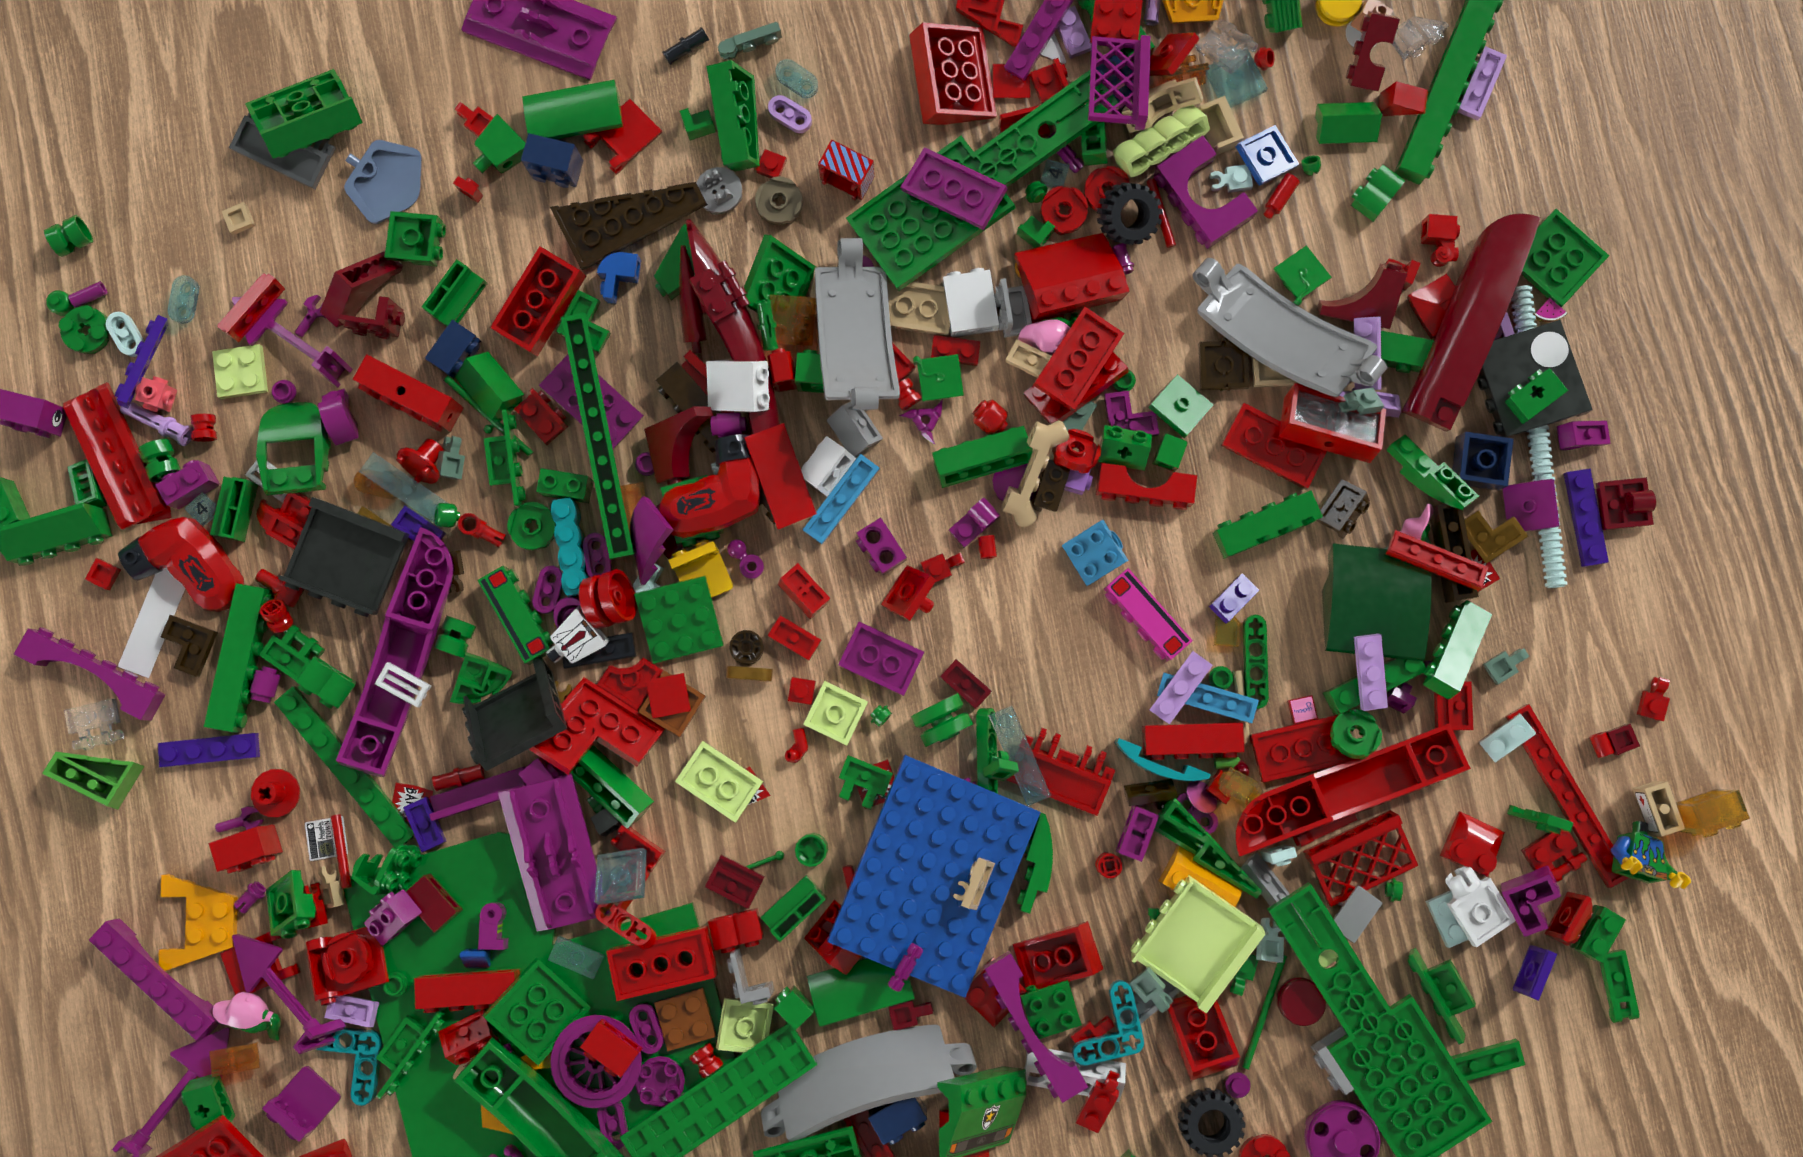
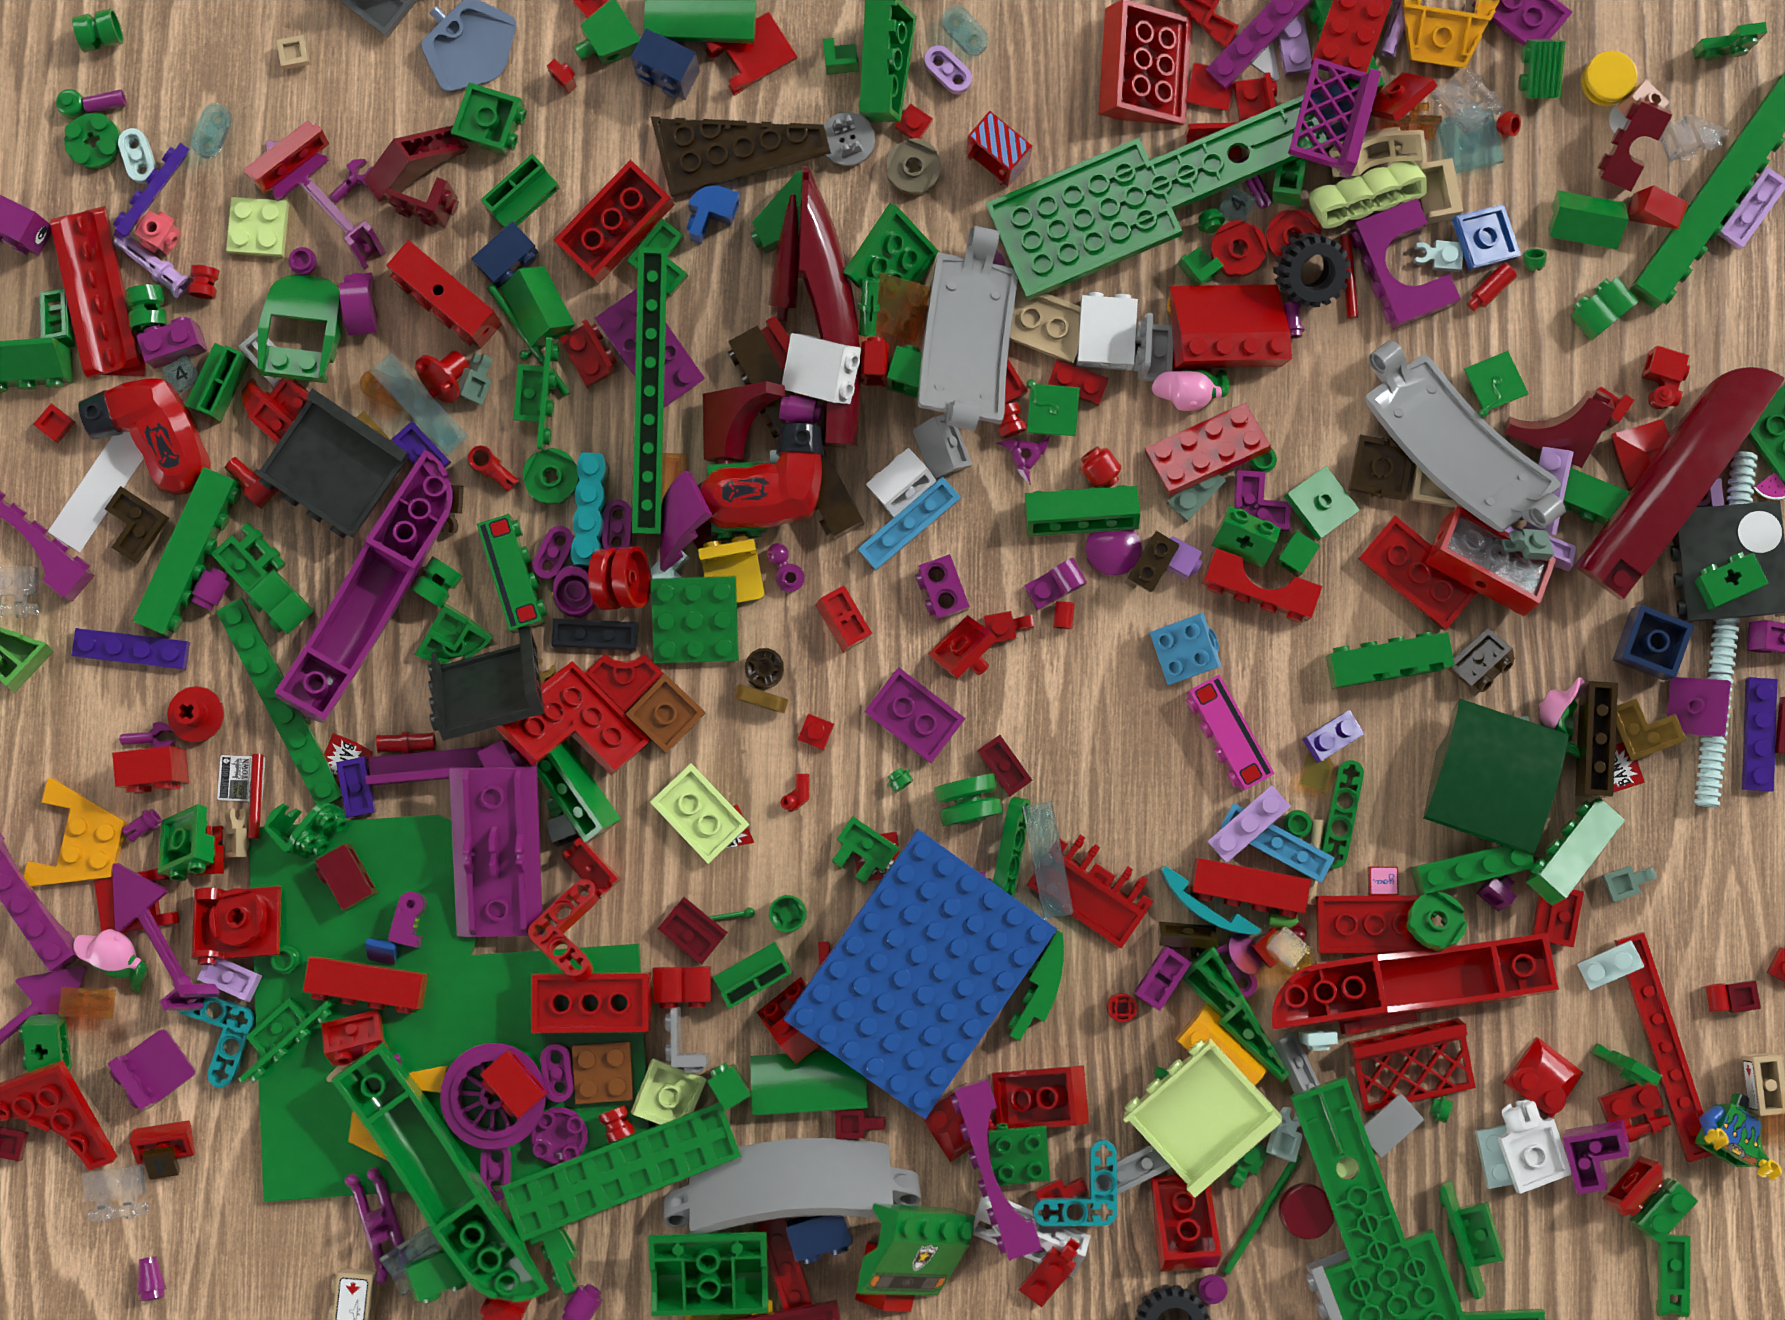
camera: 10 degrees right, 0 degrees up
red wheel [260,599,293,633] -> none
magenta brick [364,889,422,946] -> none
white tile [375,662,431,707] -> none
green piece [434,503,460,528] -> none
green plate [483,957,591,1066] -> none
green brick [536,468,593,504] -> none
torso [546,605,609,663] -> none
clear light blue plate [548,936,605,979] -> none
clear light blue plate [595,848,646,905] -> none
magenta plate [635,452,655,476] -> none
red sticker [646,673,691,718] -> none
dark red plate [689,260,750,324] -> none
red piece [744,423,817,530] -> none
red plate [768,615,822,661] -> none
yellowish green plate [803,681,868,745] -> none
magenta axle [888,943,923,992] -> none
magenta plate [901,147,1008,230] -> none
tan plate [953,858,995,910] -> none
green tile [983,750,1019,781] -> none
tan plate [1001,420,1070,527] -> none
tan plate [1006,340,1051,378] -> none
red plate [1033,307,1125,412] -> none
red plate [1052,429,1101,473] -> none
sand green plate [1129,967,1173,1013] -> none
lavender plate [1354,634,1388,711] -> none
green slope [1386,434,1479,510] -> none
red tile [1386,530,1488,591] -> none
dark purple plate [1512,945,1557,1001] -> none

